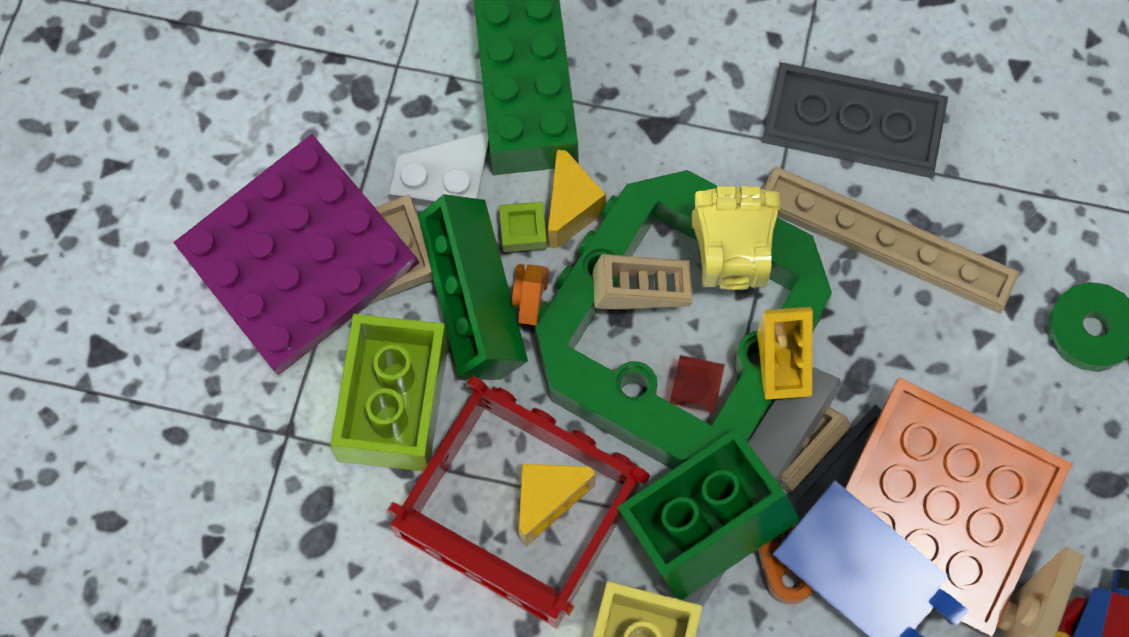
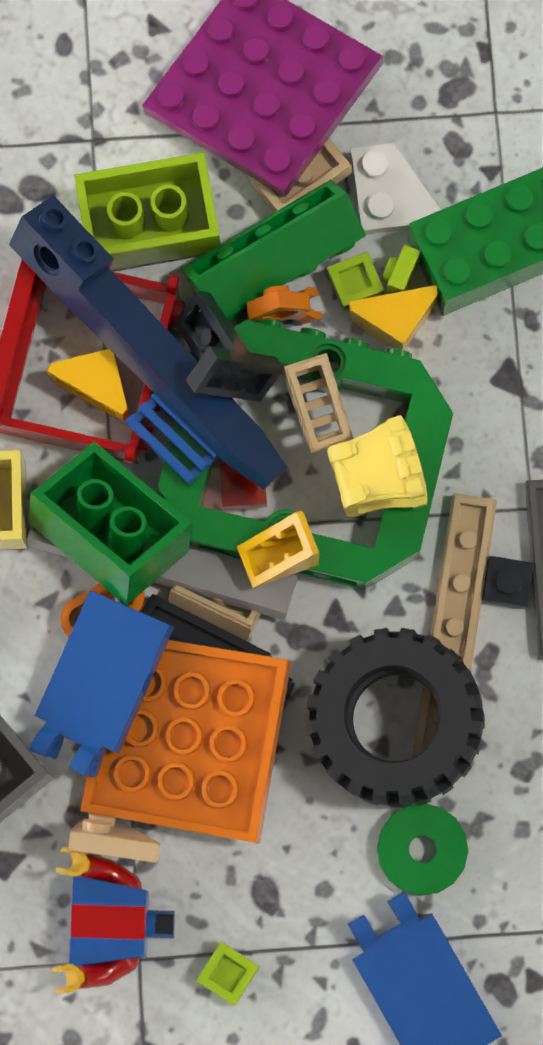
camera: 75 degrees right, 10 degrees up
none -> dark blue piece [9,195,287,490]
none -> blue tile [125,393,219,486]
none -> black bracket [174,291,284,402]
none -> black tyre [306,628,485,808]
none -> lime plate [382,245,420,294]
none -> black plate [482,556,534,609]

